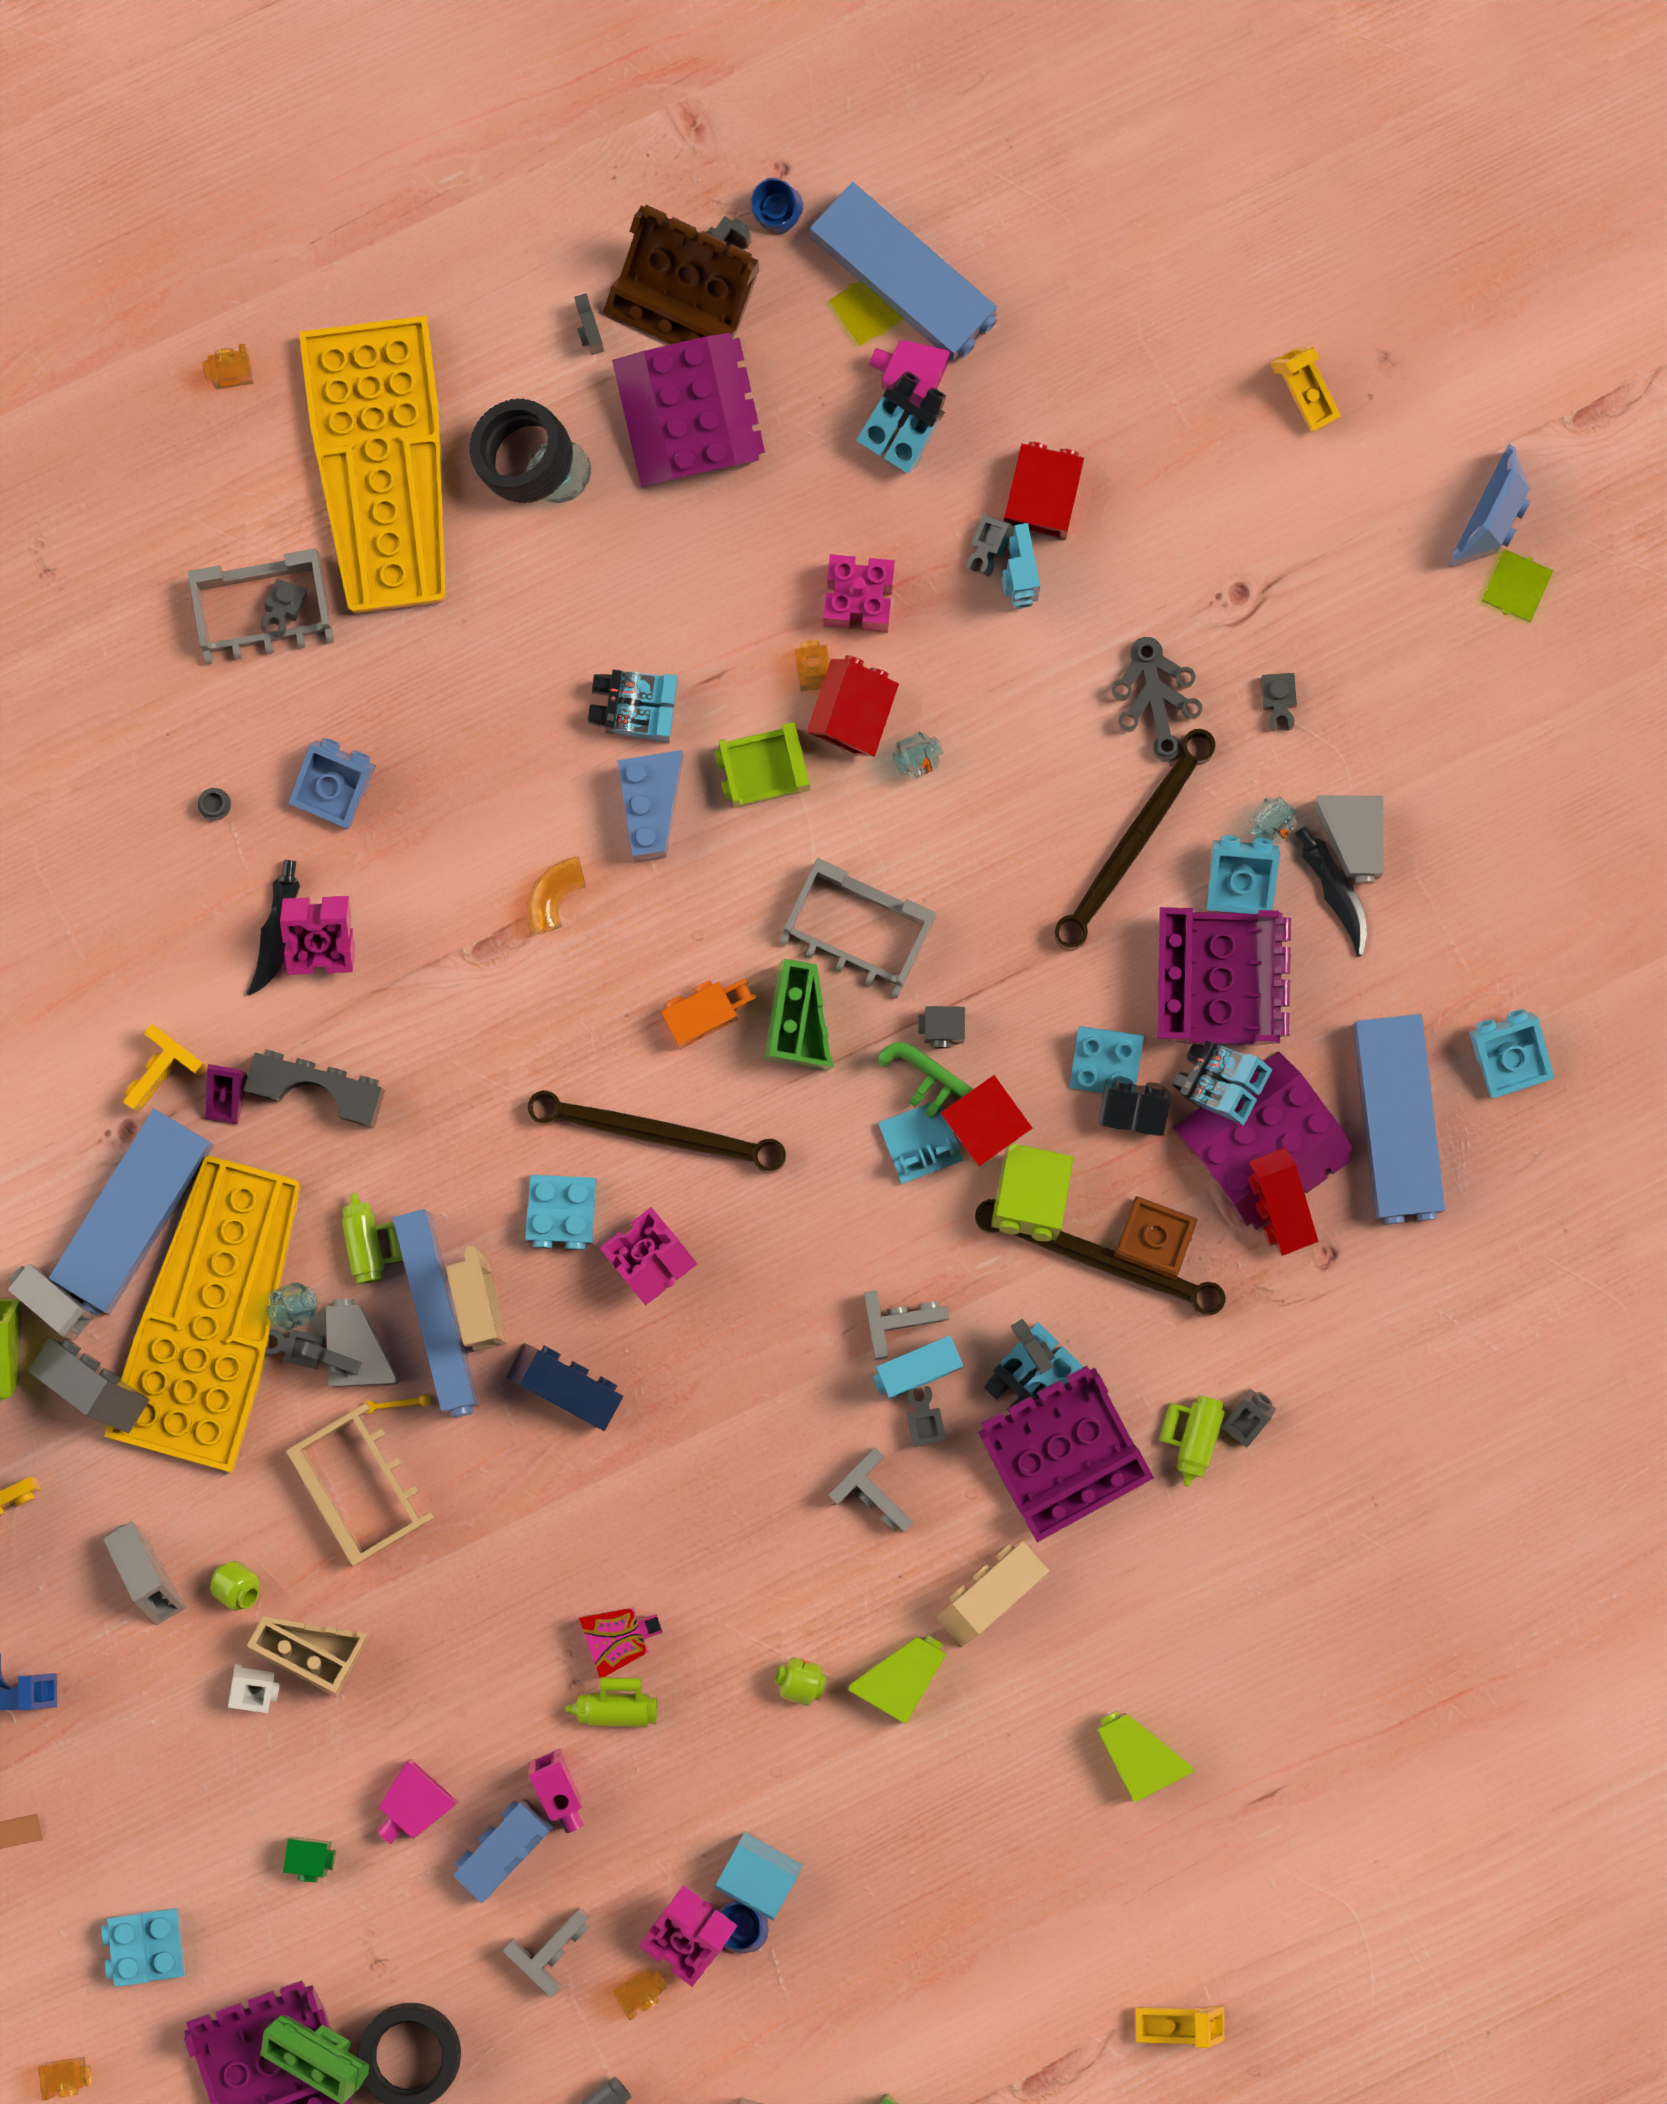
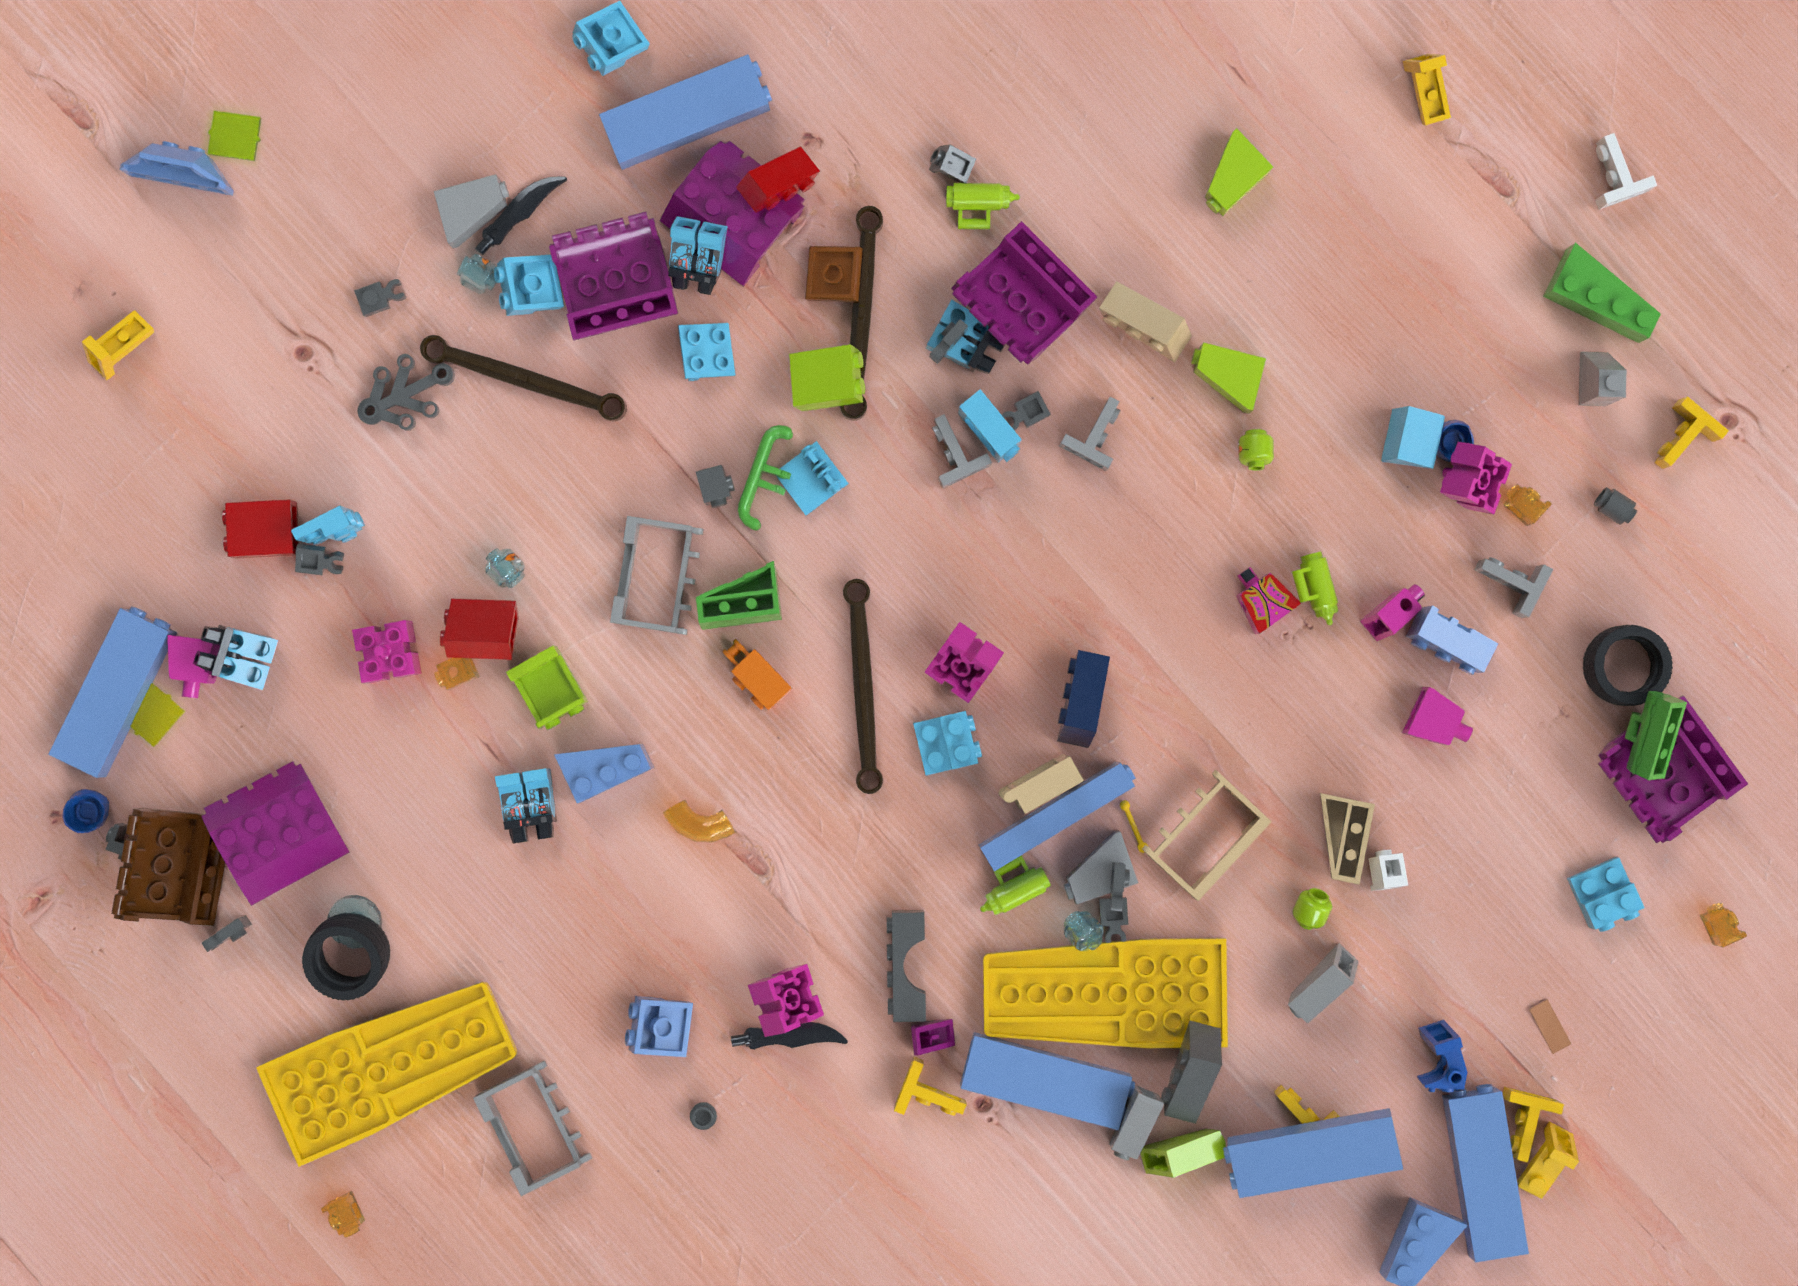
camera: 110 degrees left, 5 degrees up
dark grey plate [261,578,307,638] -> none
green brick [283,1836,336,1883] -> none
red tile [940,1075,1033,1167] -> none
black brick [1098,1077,1171,1136] -> none

